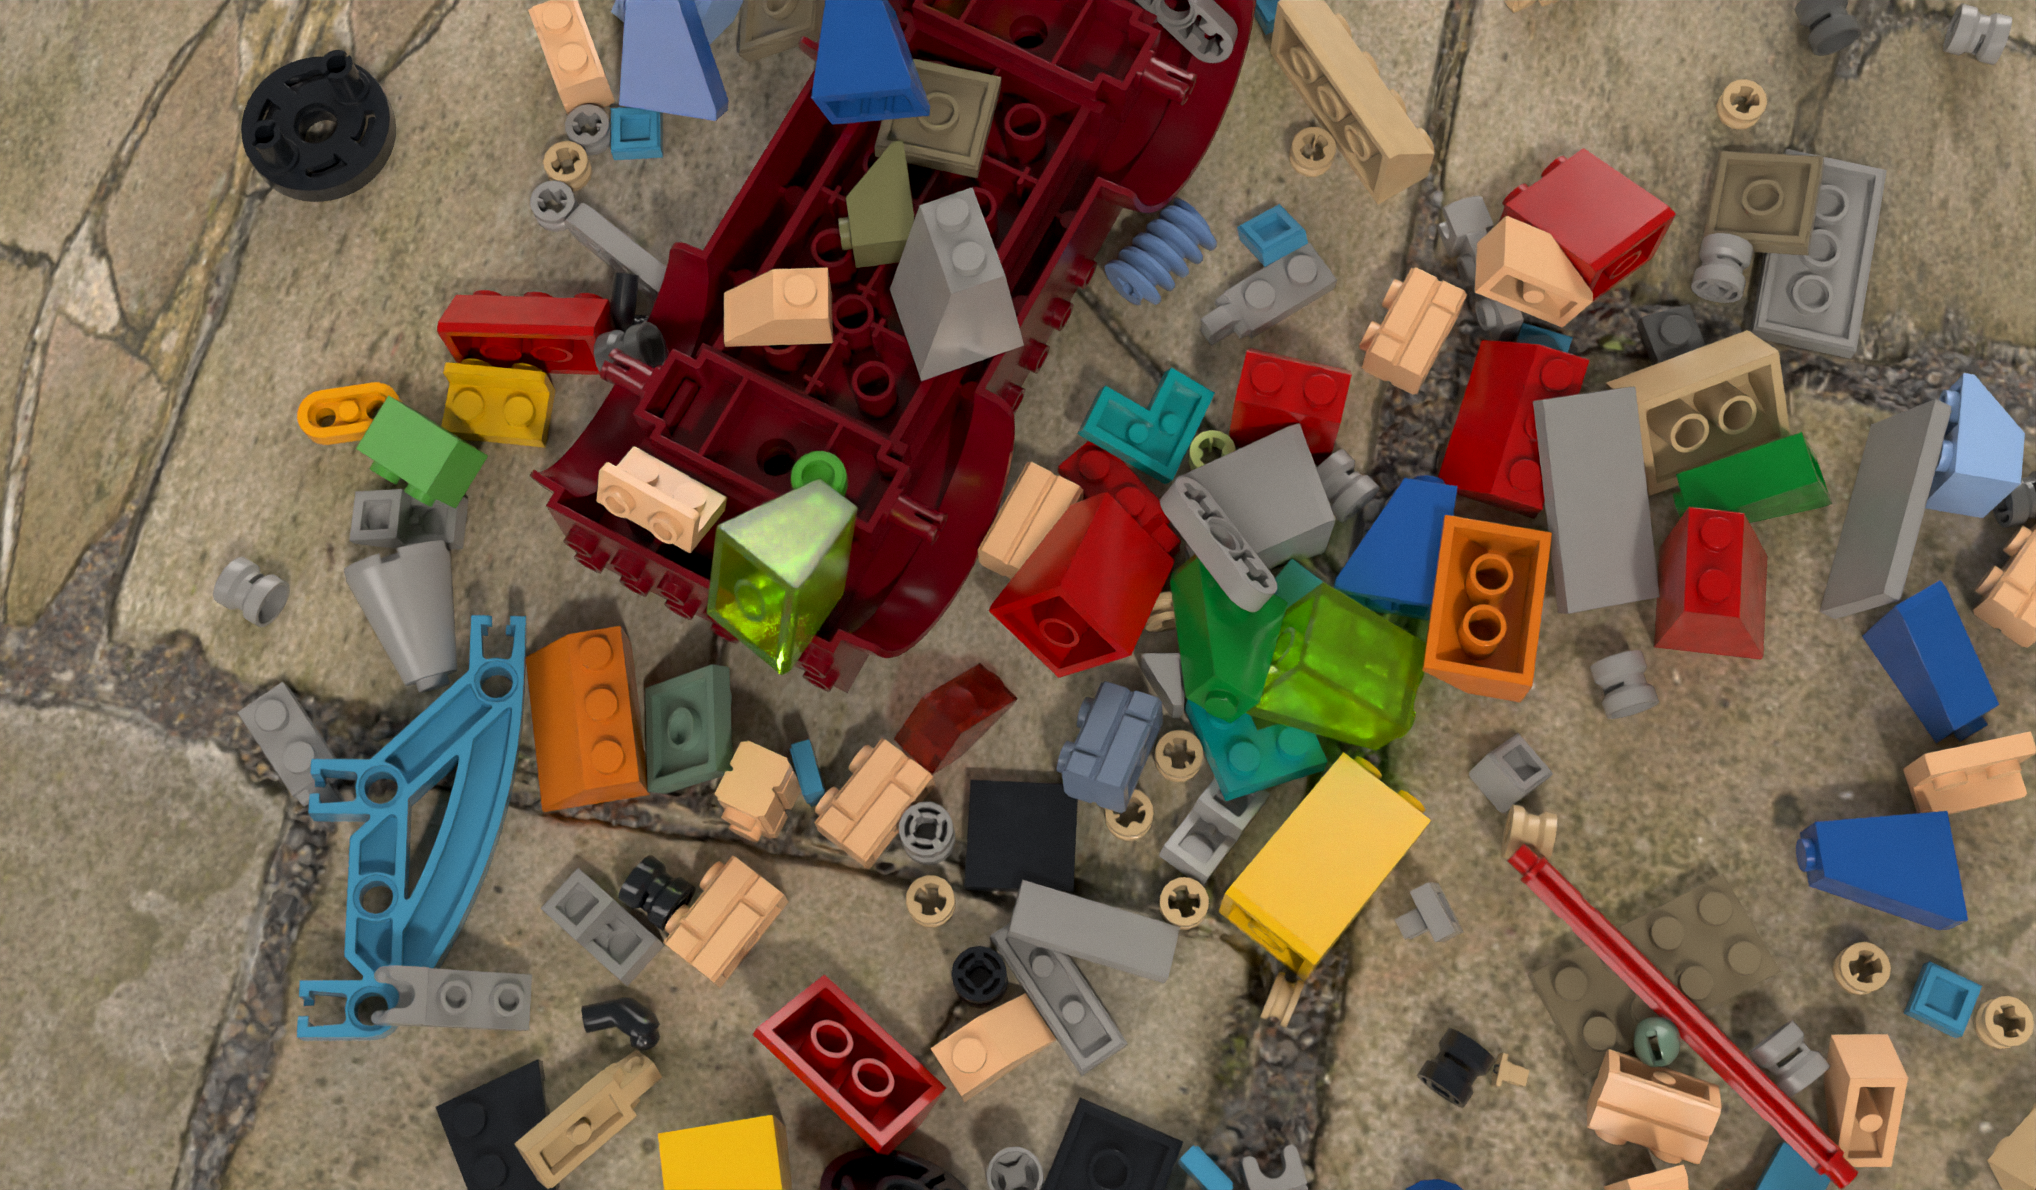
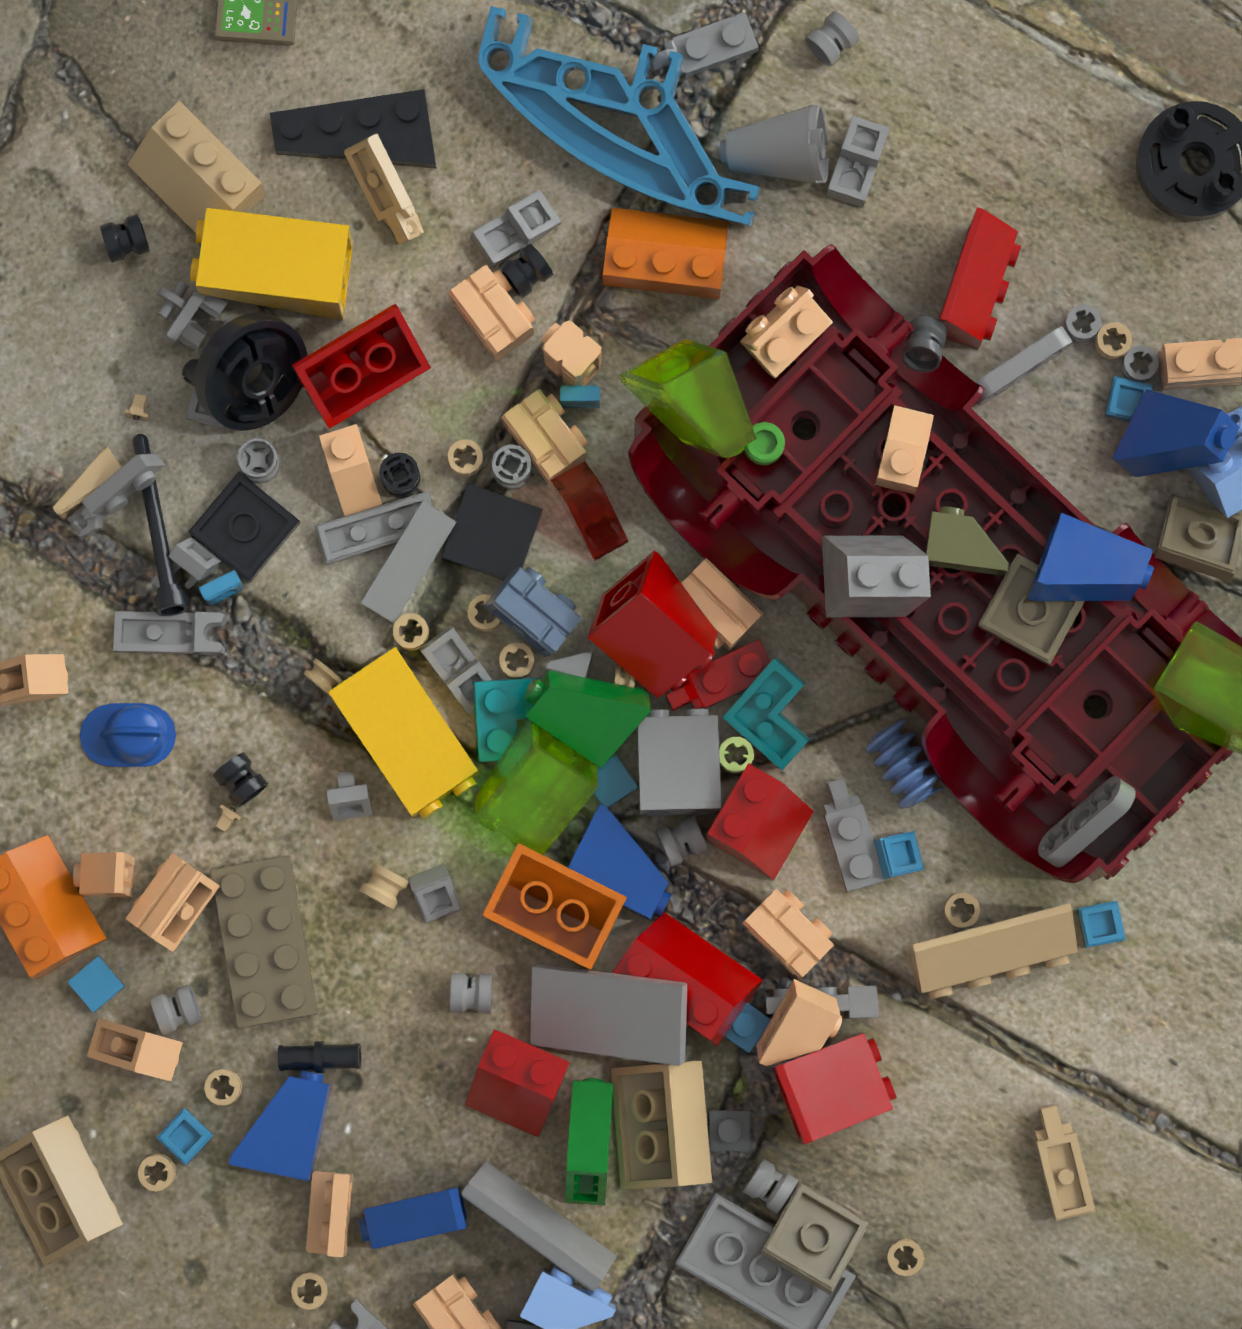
camera: 100 degrees right, 10 degrees up
light orange plate [297,382,403,445] -> none
bright green brick [356,396,488,509] -> none
light grey plate [371,965,532,1031] -> none
yellow bracket [441,359,556,448] -> none
black arm [581,997,660,1051] -> none
black arm [610,272,649,333] -> none
sand green plate [645,664,734,794] -> none
light grey beam [1160,477,1277,612] -> none
red piece [1507,843,1858,1189] -> none
sand green hinge [1633,1017,1680,1067] -> none
none -> black pin [278,1041,362,1073]

